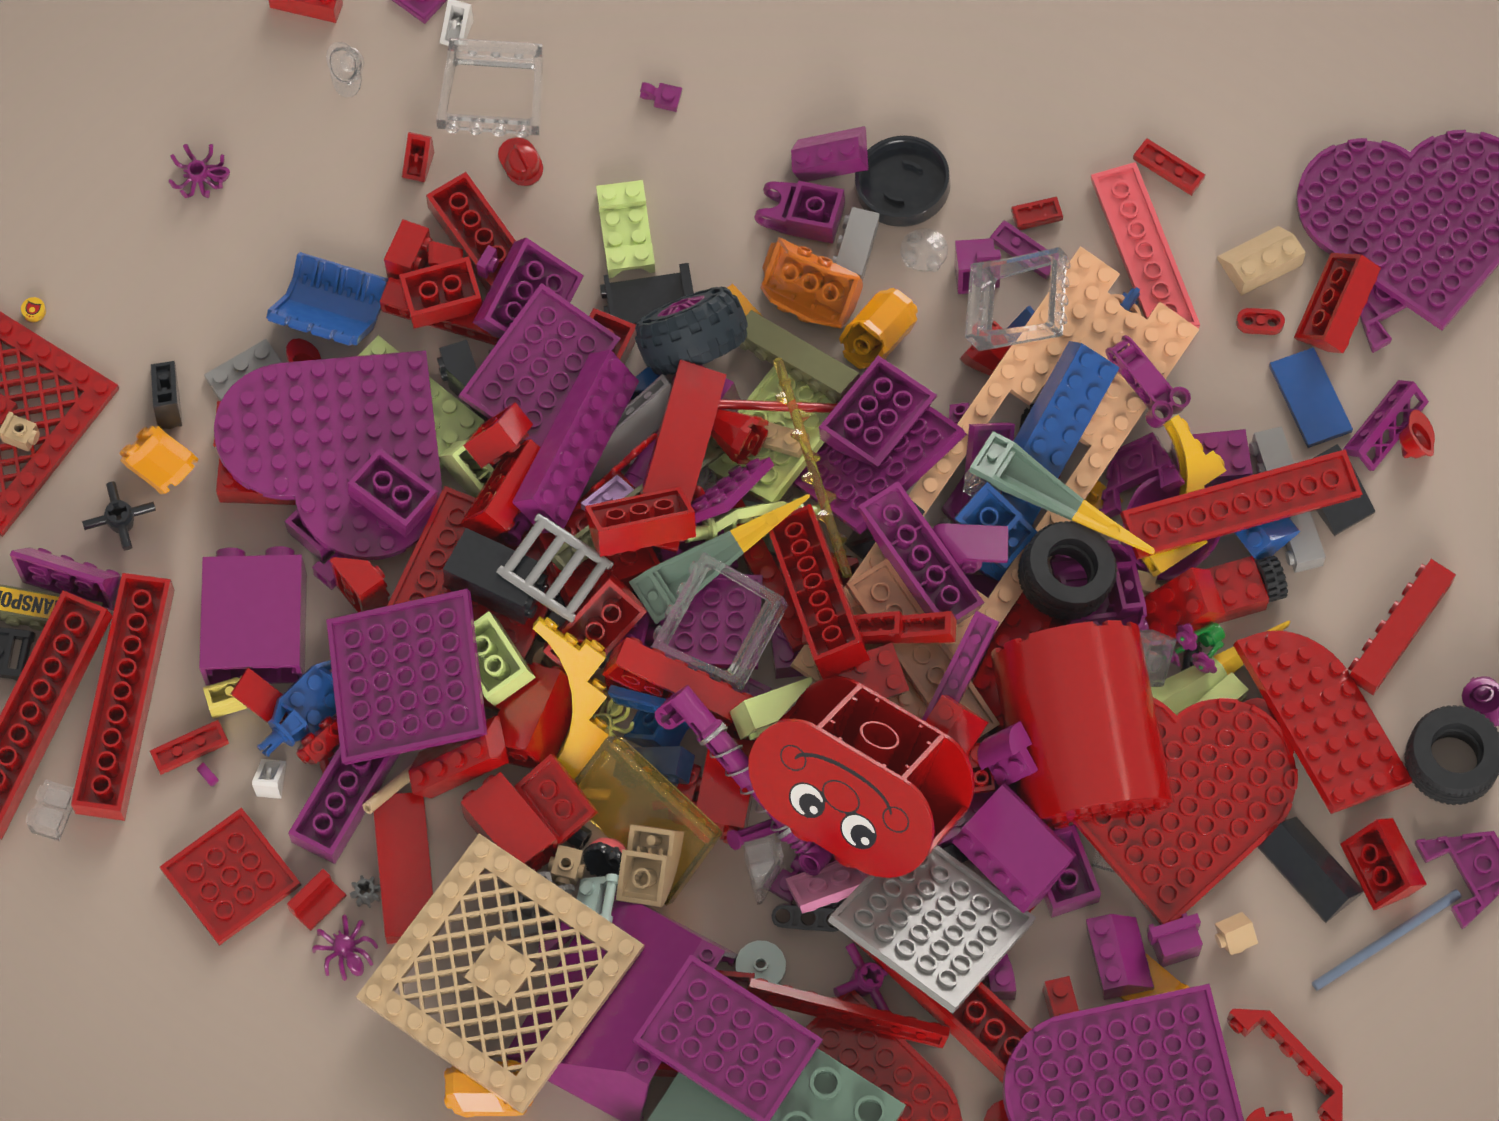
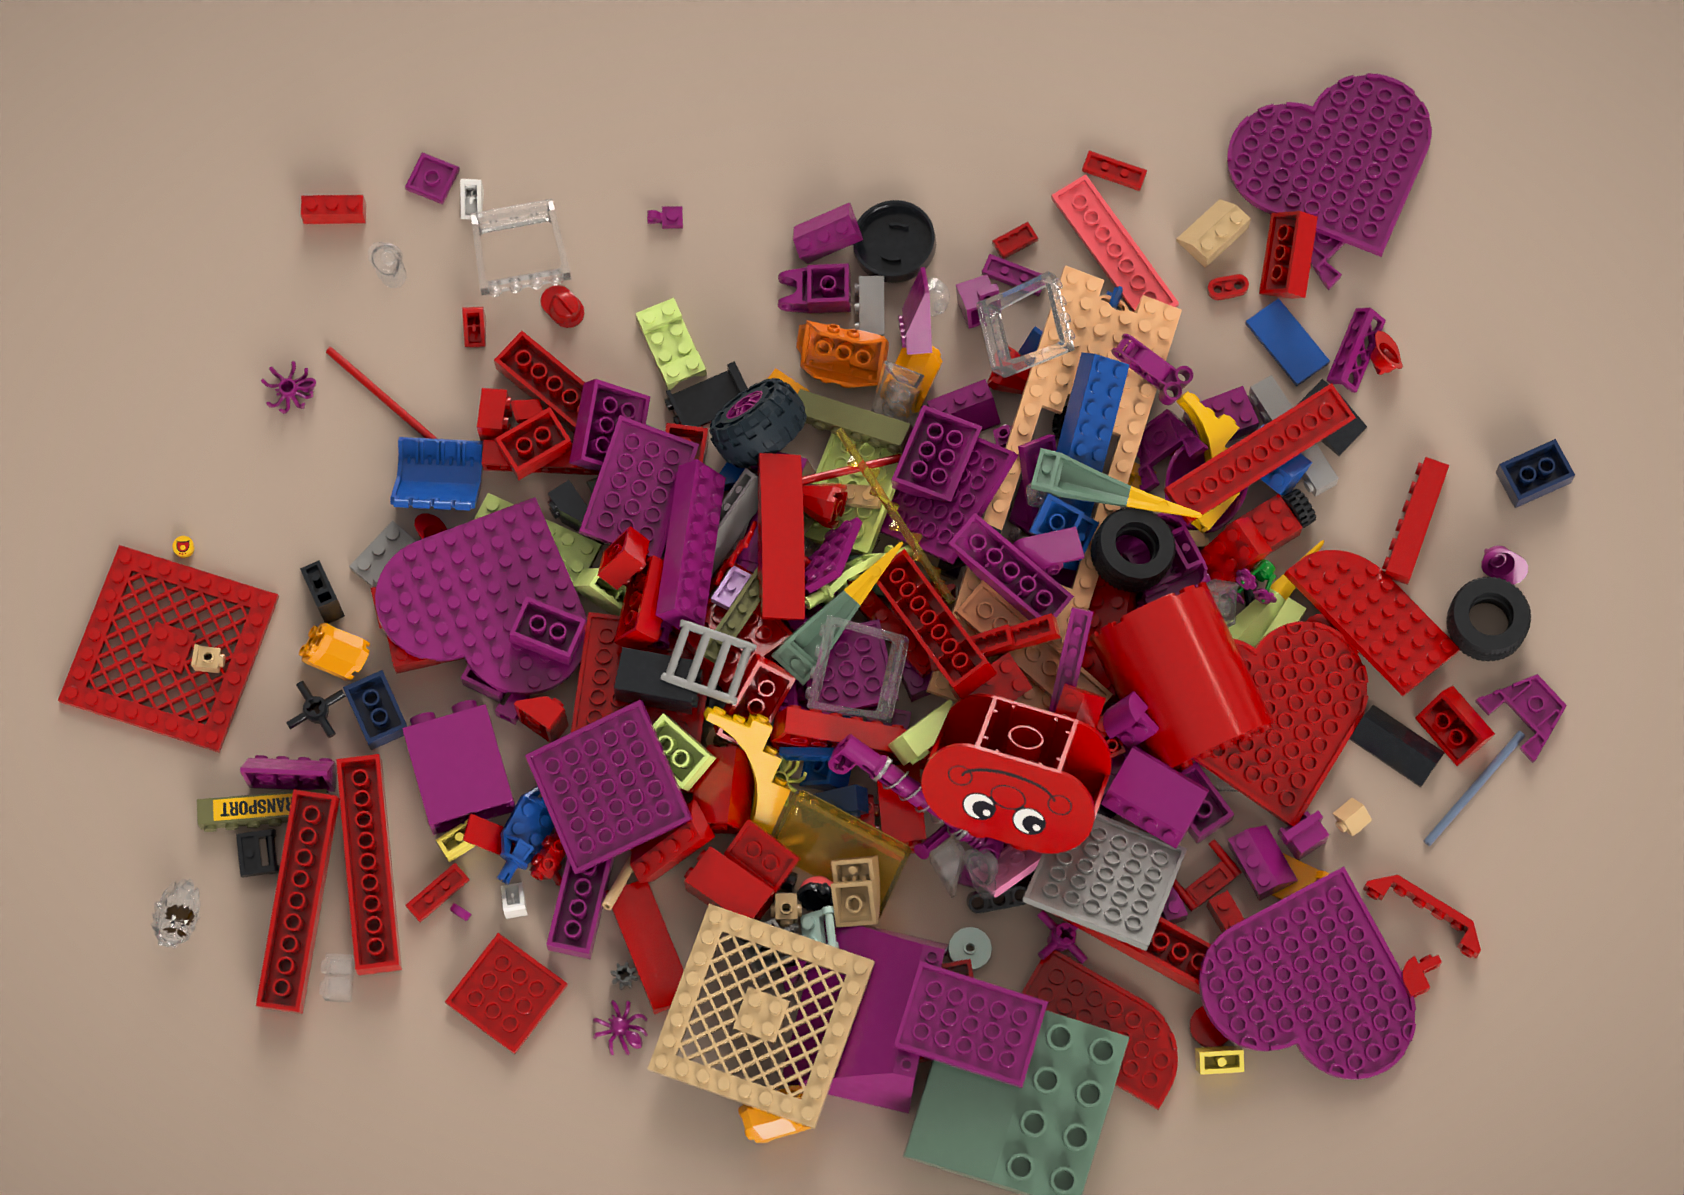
camera: 15 degrees left, 5 degrees up
red panel [287,869,347,931] -> none
magenta plate [476,245,499,279] -> none
red slope [585,487,696,557] -> none
red plate [746,978,950,1049] -> none
none -> red piece [326,347,437,439]
none -> dark blue brick [343,670,408,750]
none -> clear slope [871,360,924,424]
none -> slope [898,267,932,355]
none -> magenta slope [927,379,1001,431]
none -> clear piece [964,849,999,899]
none -> red plate [1172,839,1242,912]

